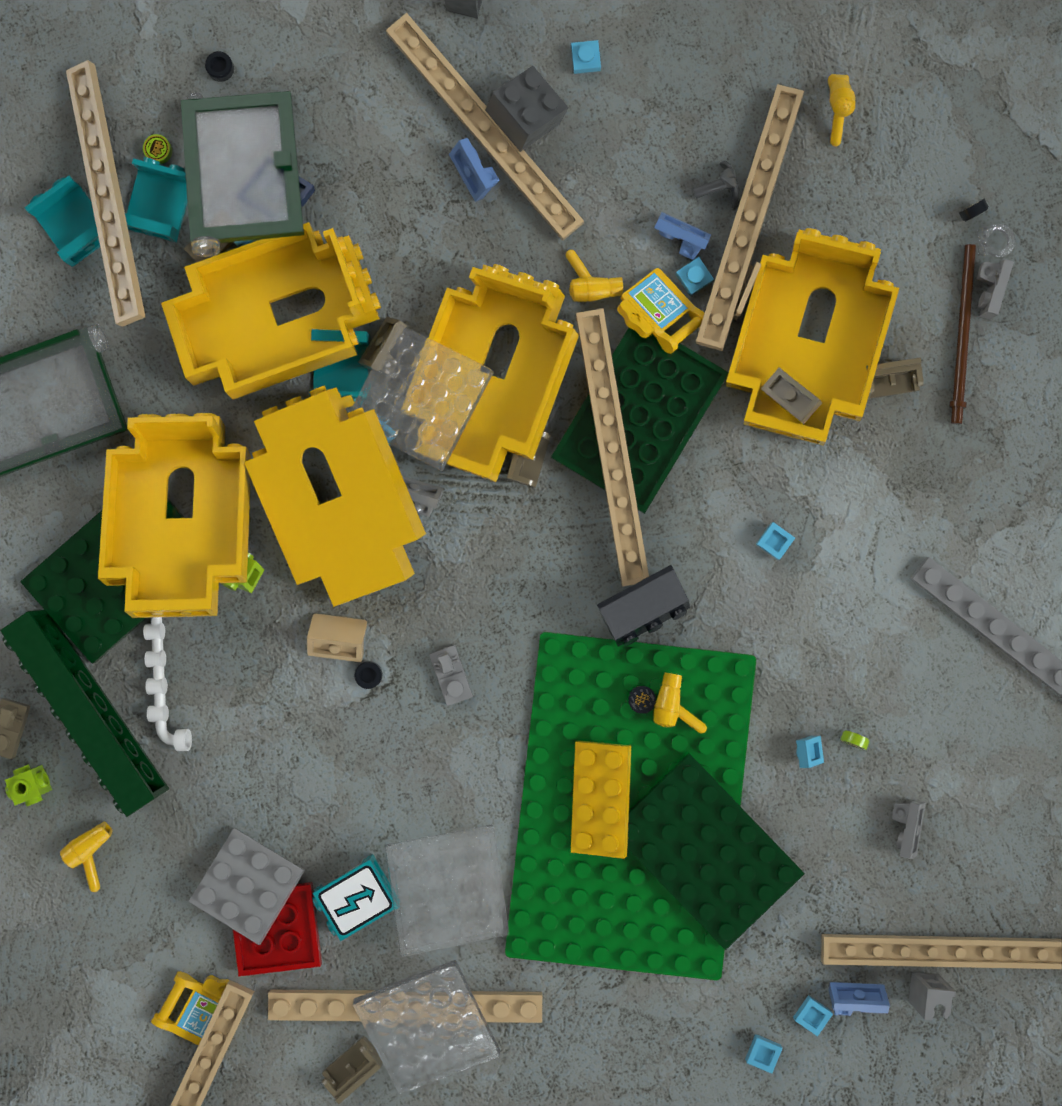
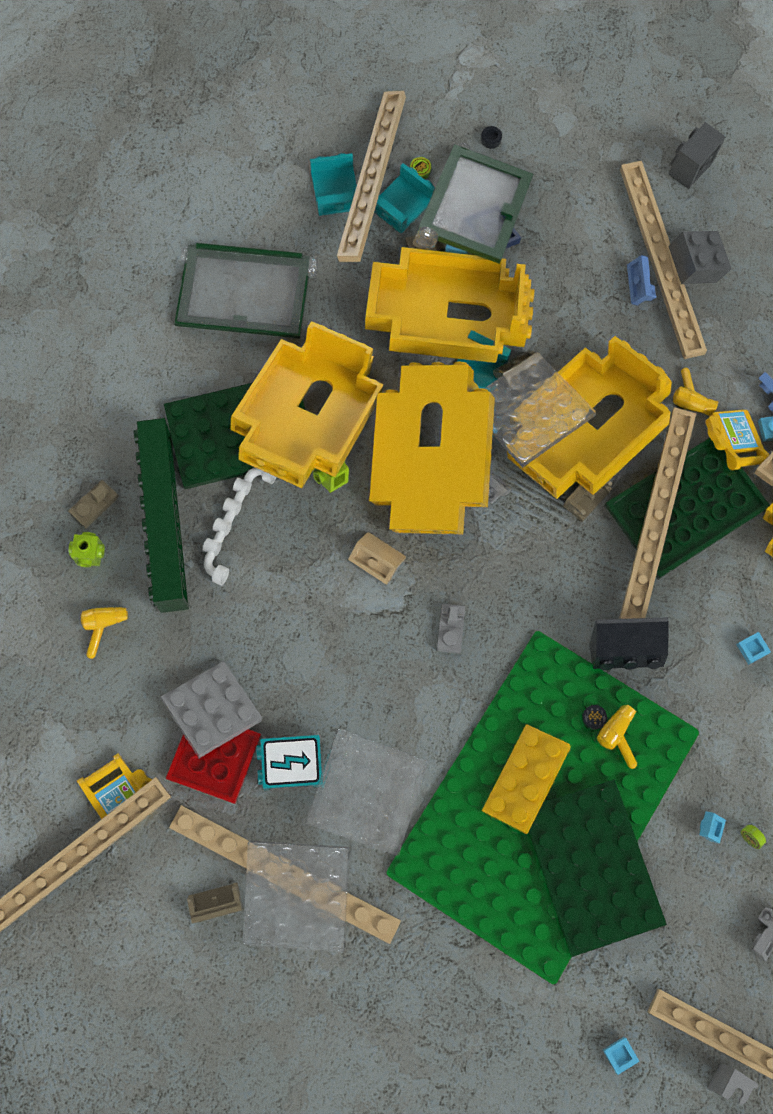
camera: 25 degrees right, 15 degrees down
black tile [354,661,383,689] -> none
medium azure plate [571,40,601,74] -> none
medium azure plate [745,1034,783,1073] -> none
medium blue hinge [828,982,890,1016] -> none

